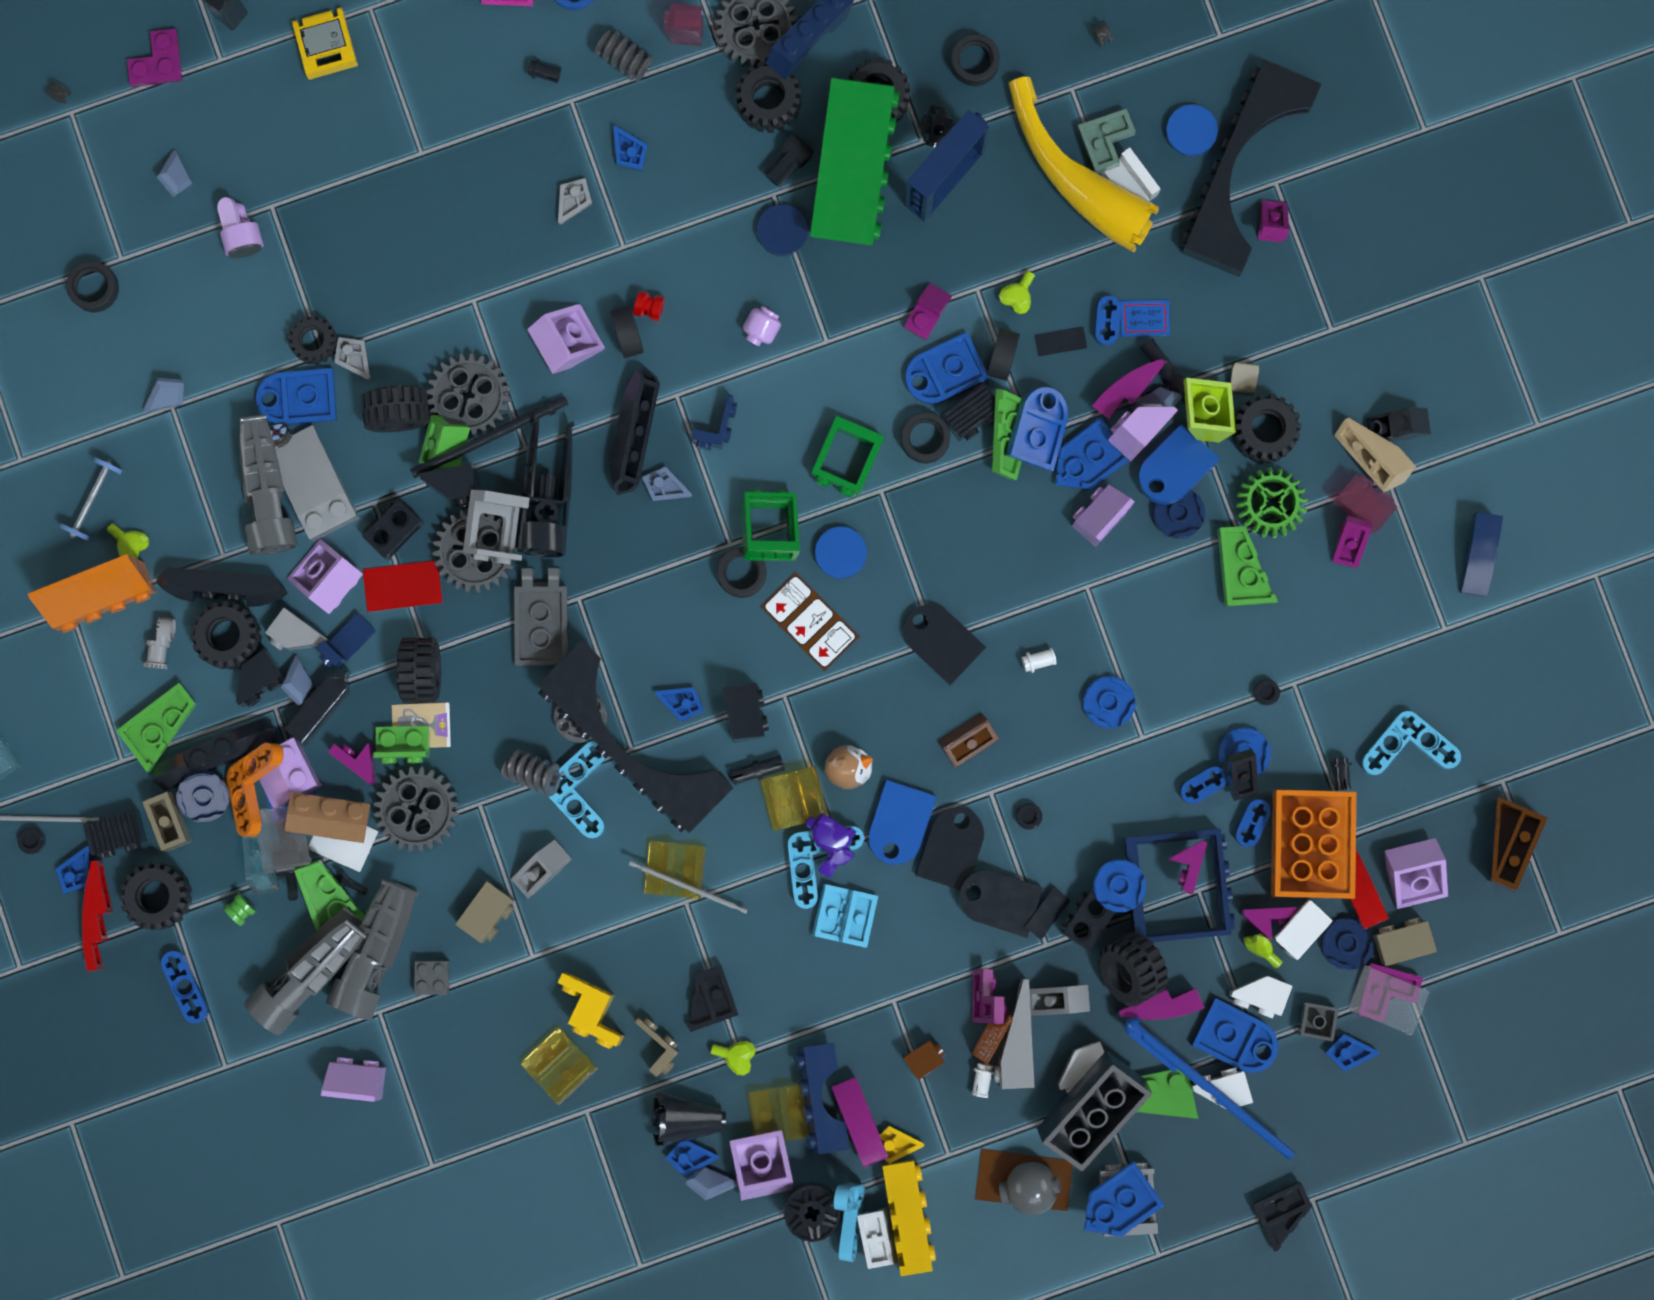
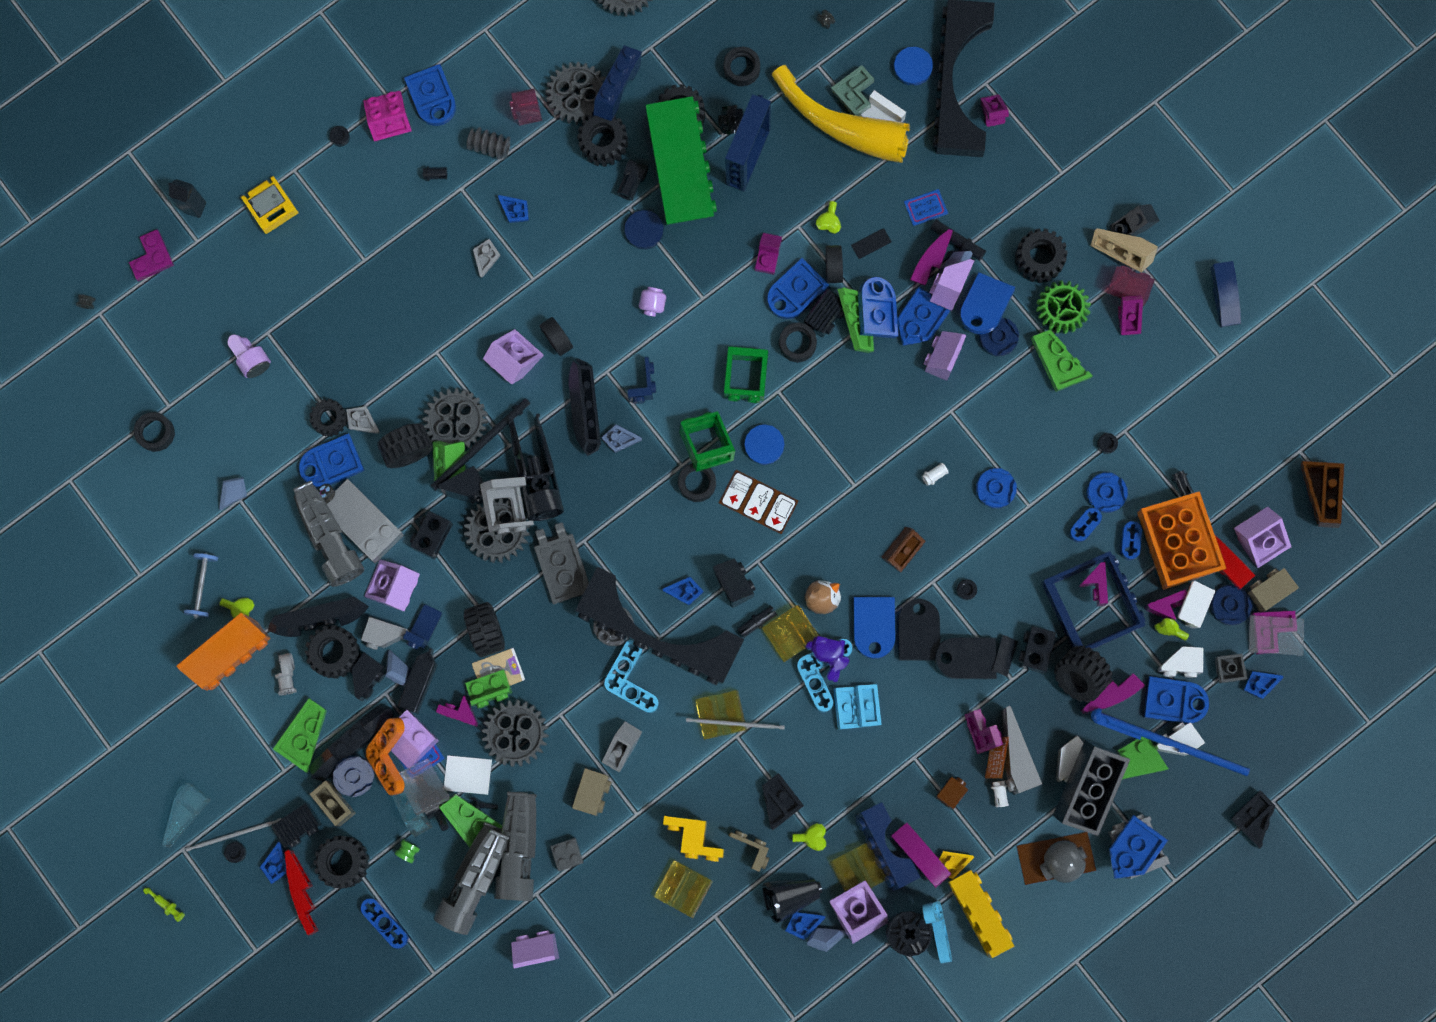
camera: 15 degrees left, 5 degrees down
sand blue piece [157,150,193,197] -> none
medium nougat brick [285,792,370,843] -> none
red sticker [363,560,443,612] -> none
flat silver piece [501,749,560,797] -> none
red wheel [633,290,665,322] -> none
white hinge [857,1207,898,1269] -> none
black tile [904,604,986,686] -> none
light grey slope [1029,985,1090,1016] -> none
blue tile [1093,860,1146,912] -> none
blue beam [1095,296,1121,347] -> none
lime slope [1184,378,1236,443] -> none
black slope [1221,748,1259,801] -> none
dark tan slope [1230,363,1260,394] -> none
medium azure beam [1361,711,1461,775] -> none

